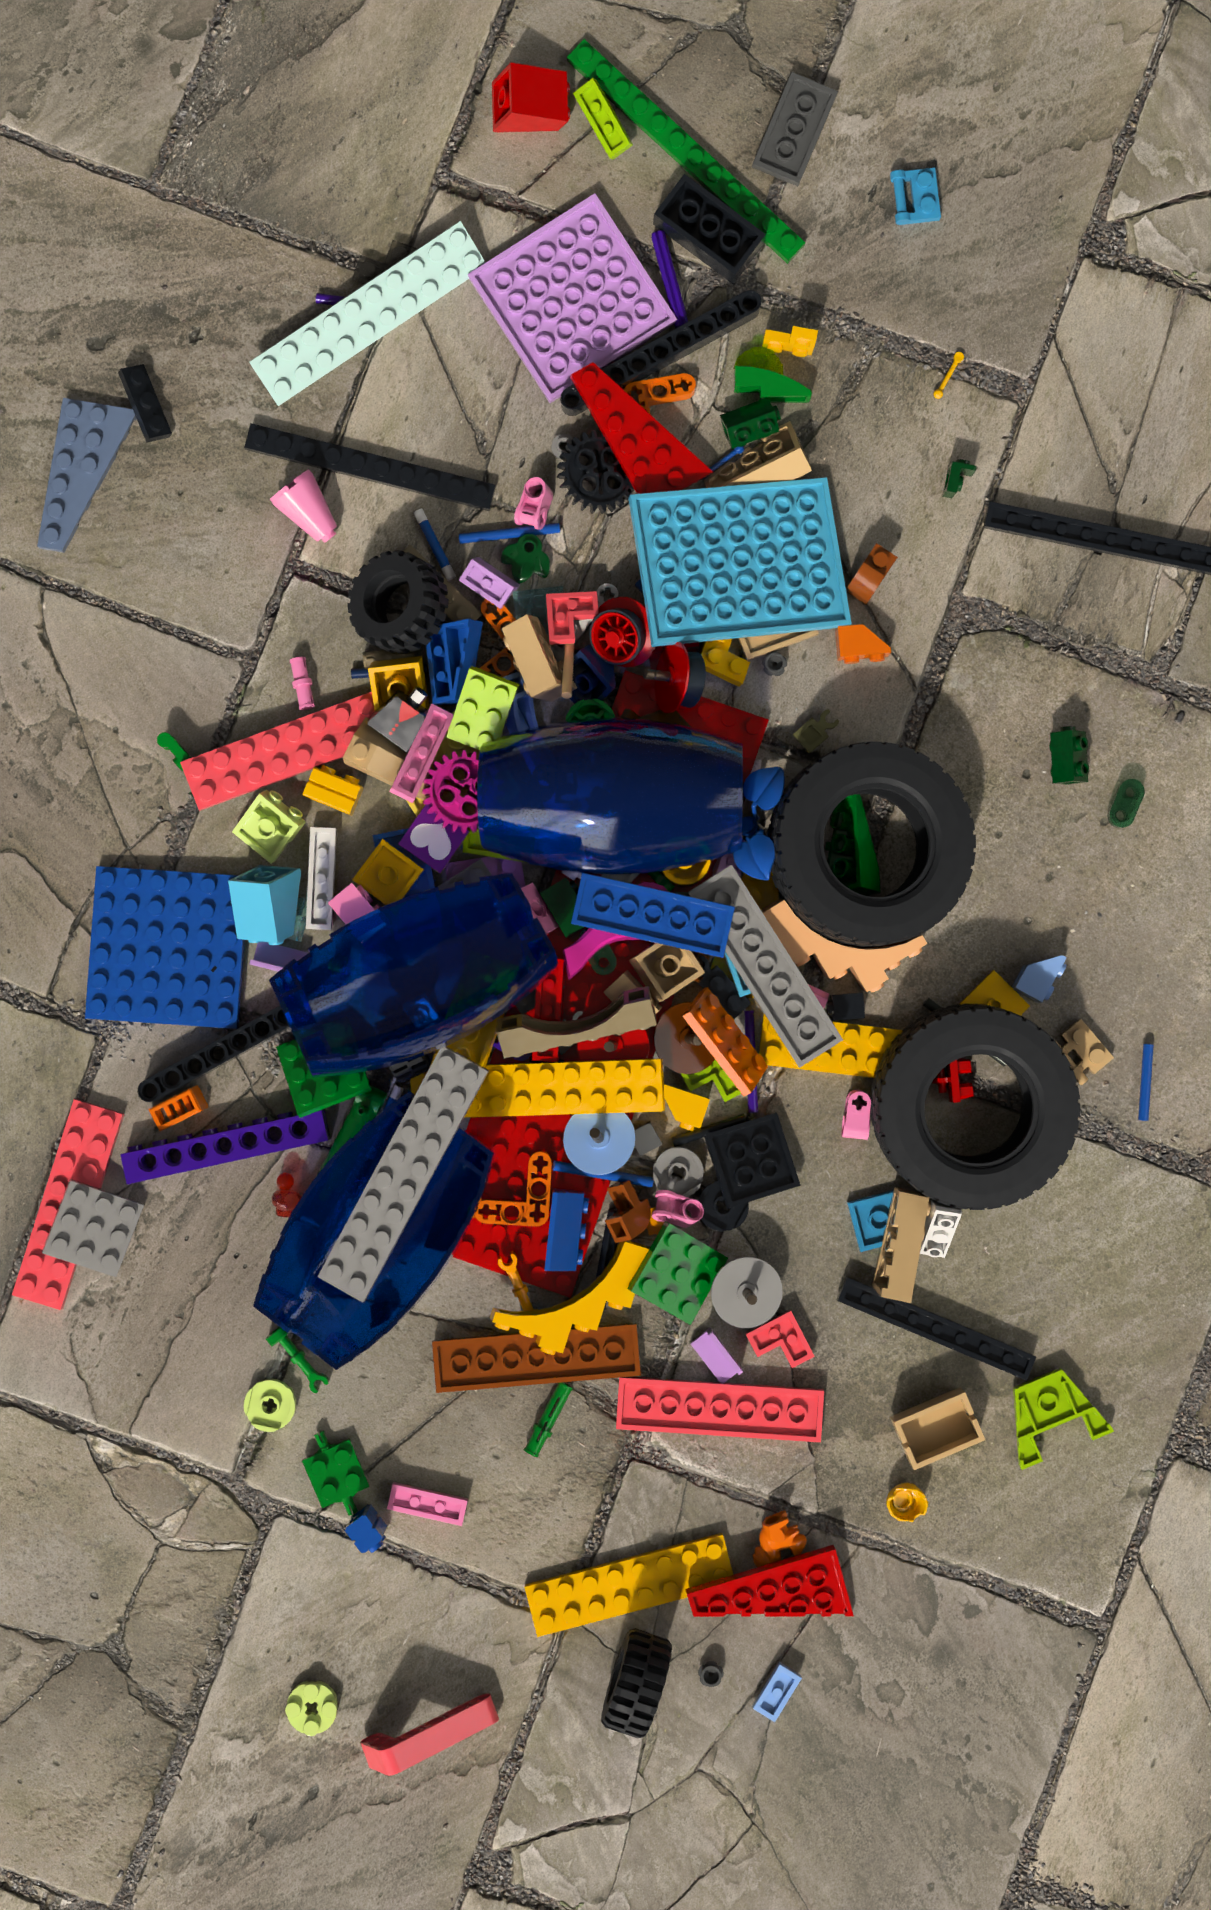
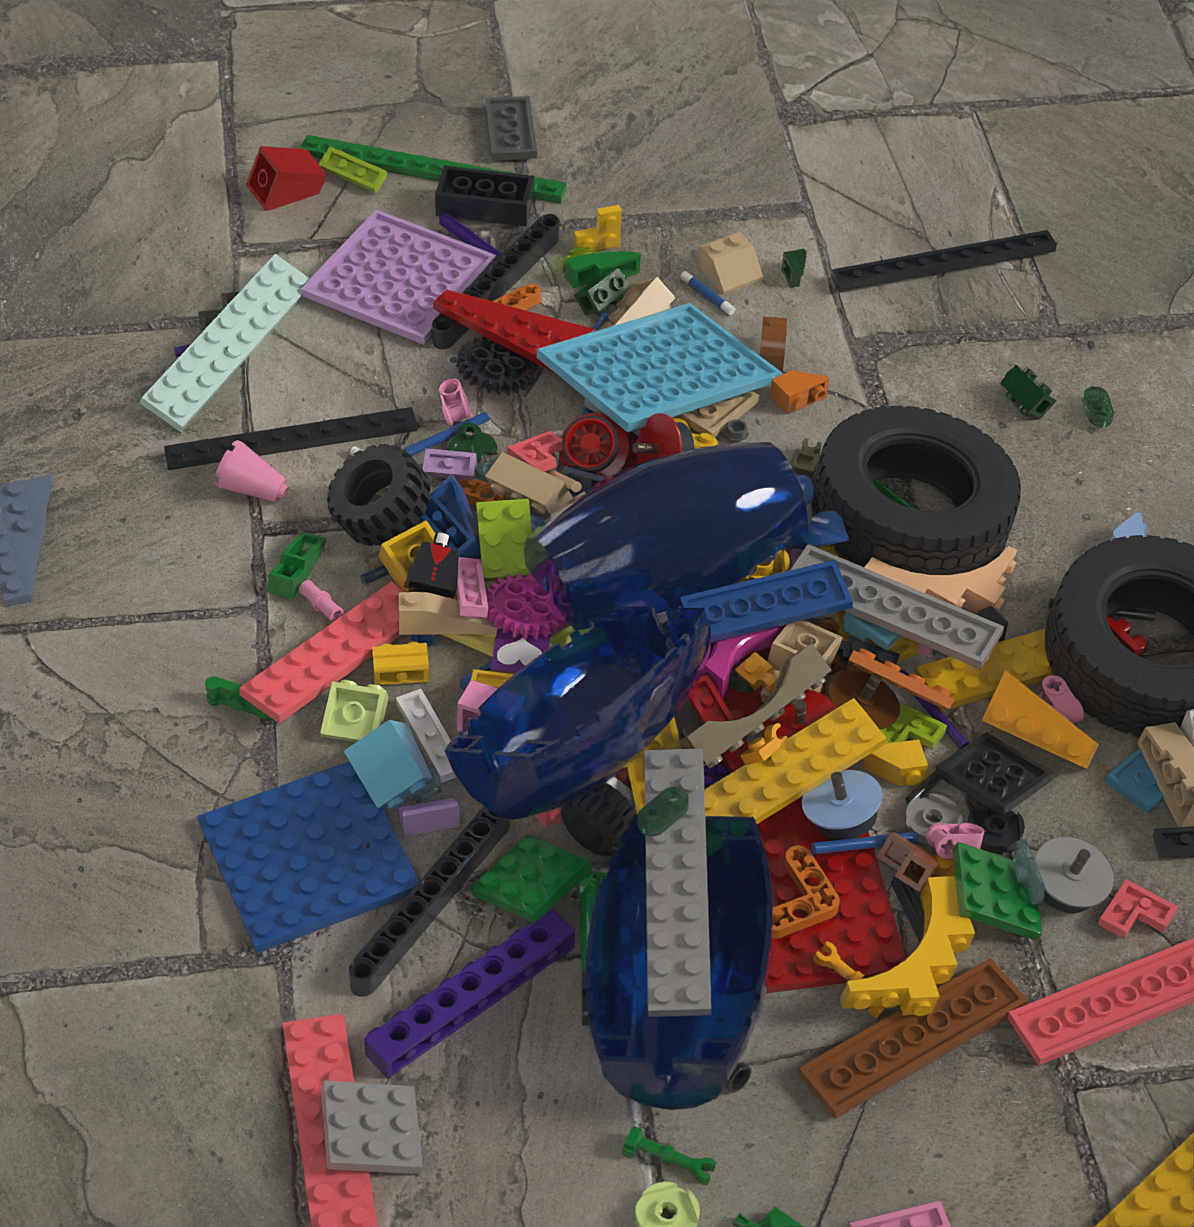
camera: 25 degrees left, 40 degrees down
black plate [118,364,172,443] -> none
orange slope [148,1085,209,1132] -> none
clear red animal [271,1172,303,1217] -> none
green pin [524,1382,573,1457] -> none
blue slope [544,1188,589,1271] -> none
dark grey slope [635,1121,662,1156] -> none
lavender panel [690,1327,743,1384] -> none
dark azure plate [890,168,941,225] -> none
yellow hinge [933,352,964,399] -> none
none -> green slope [267,531,326,599]
none -> clear green plate [637,787,689,836]
none -> blue bar [680,271,736,315]
none -> tan slope [699,232,764,295]
none -> light orange plate [735,652,777,693]
none -> light orange plate [740,723,788,765]
none -> light orange wedge [982,671,1099,769]
none -> clear light blue plate [1013,839,1045,905]

